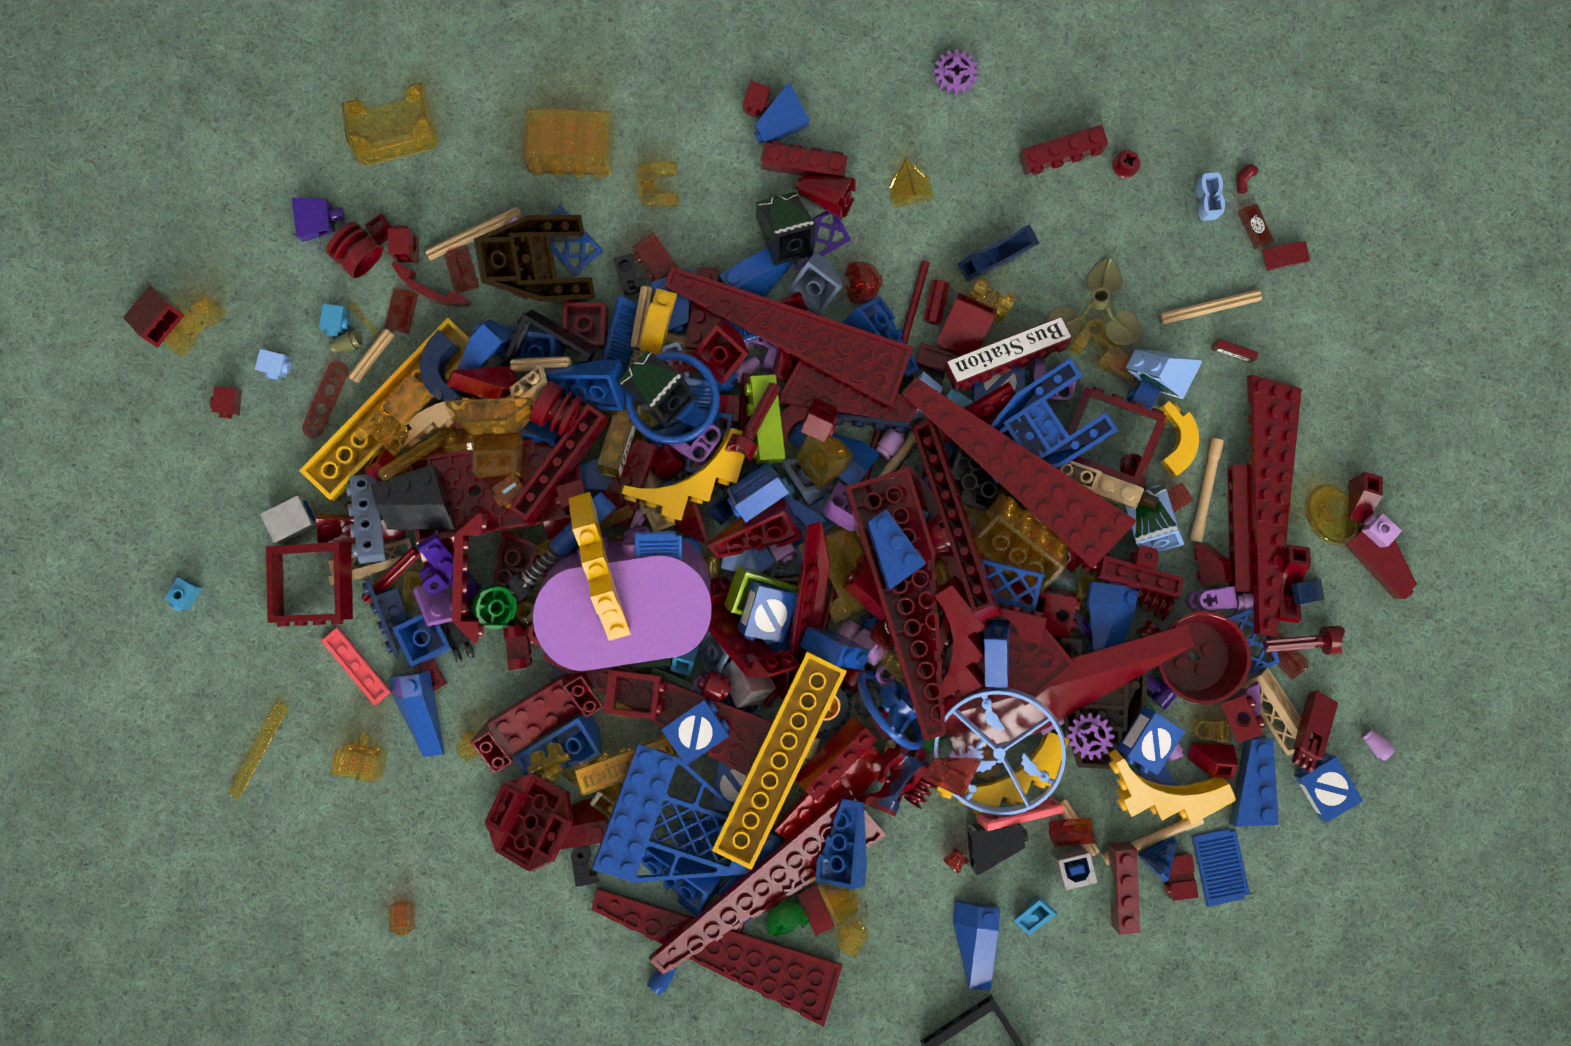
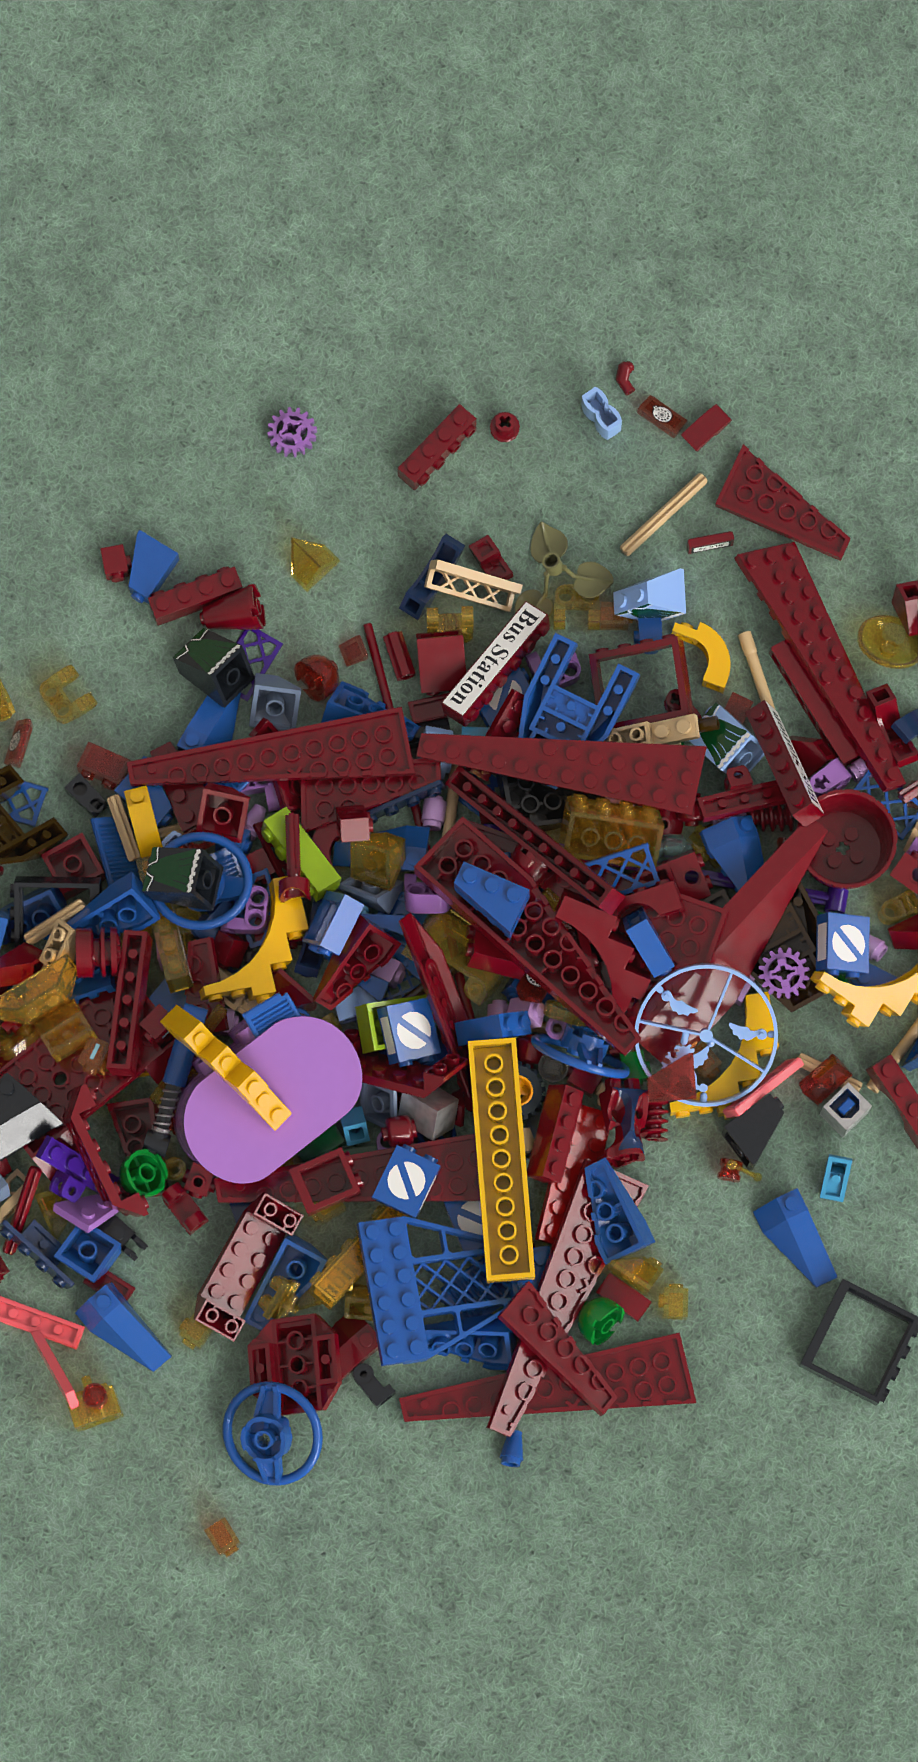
camera: 25 degrees left, 10 degrees down
none -> clear red slope [4,719,34,768]
none -> coral tile [31,1329,79,1410]
none -> clear red wheel [82,1383,108,1410]
none -> blue piece [222,1382,323,1486]
none -> clear red slope [339,635,368,667]
none -> tan fence [424,560,523,612]
none -> dark red slope [469,535,514,580]
none -> dark red wing [497,1281,618,1416]
none -> dark red wing [715,444,851,561]
none -> clear yellow hinge [727,1159,762,1182]
none -> dark red brick [745,700,825,827]

